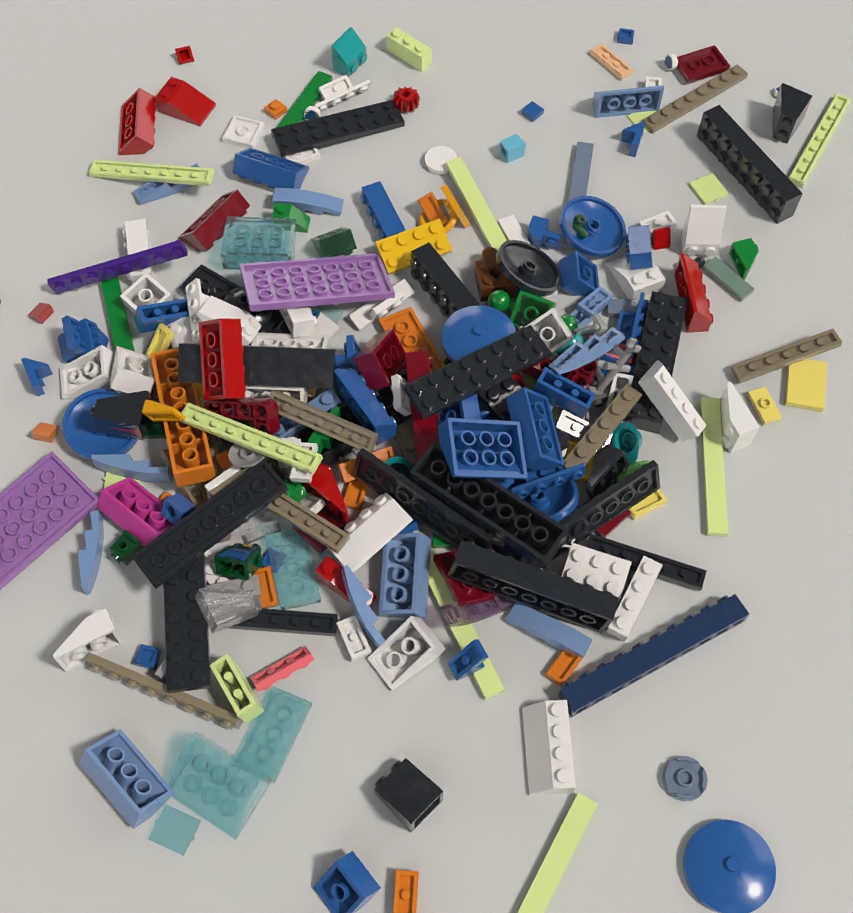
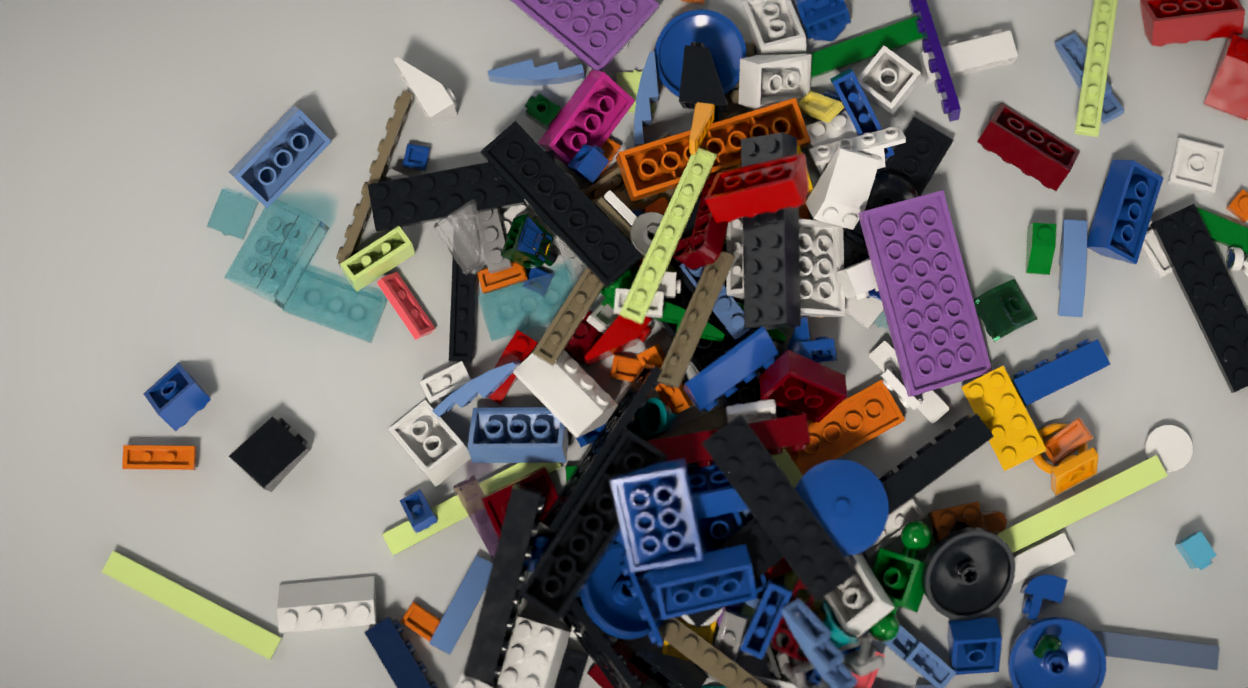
camera: 85 degrees right, 20 degrees up
clear light blue slope [220,216,296,270] -> none

